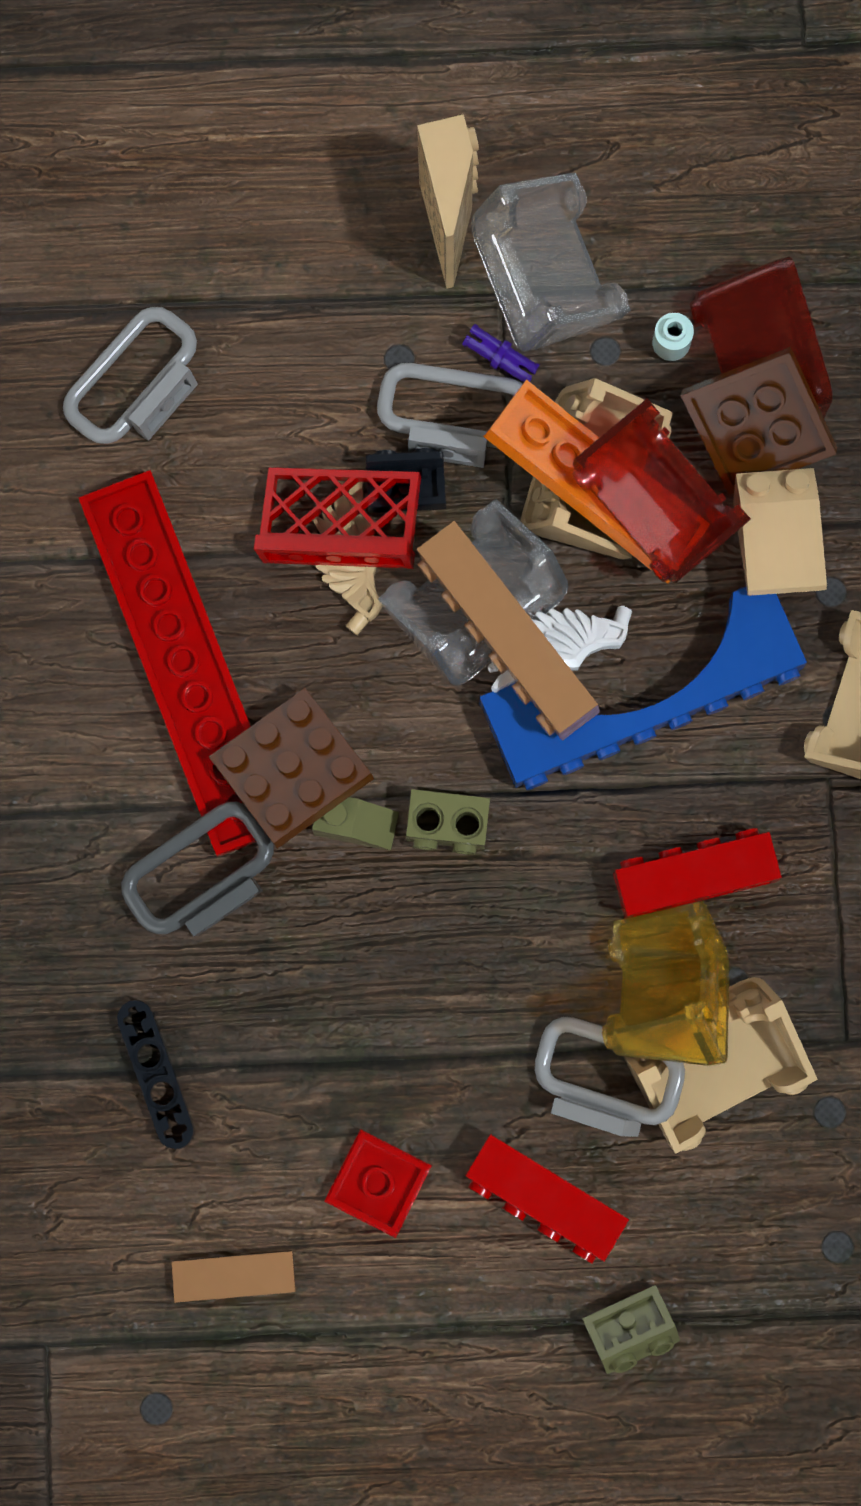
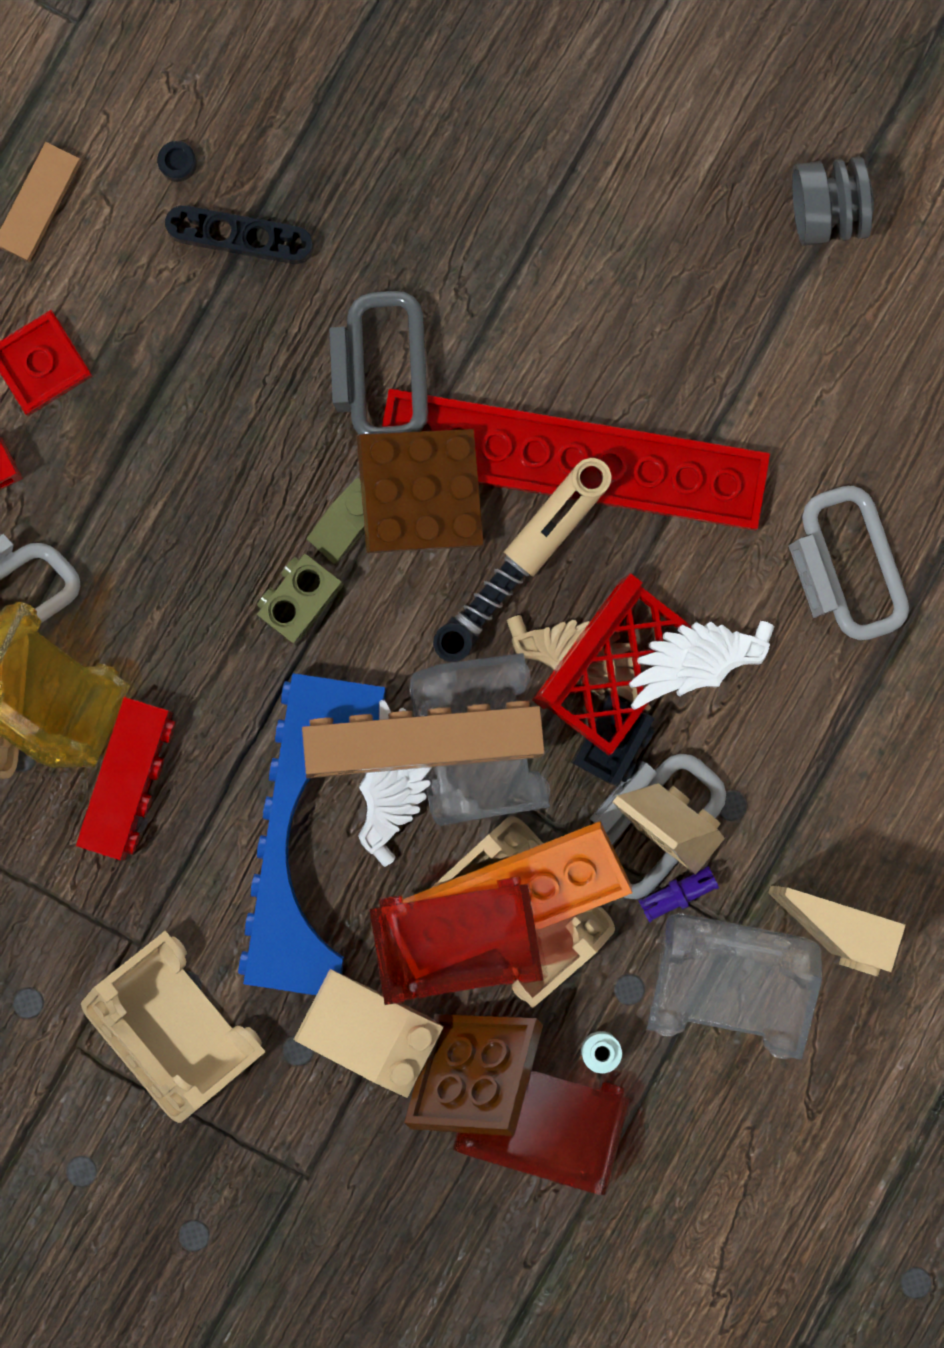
camera: 125 degrees right, 5 degrees up
none -> black tile [157,141,197,182]
none -> piece [433,458,611,662]
none -> tan slope [613,783,725,875]
none -> white animal [629,621,775,710]

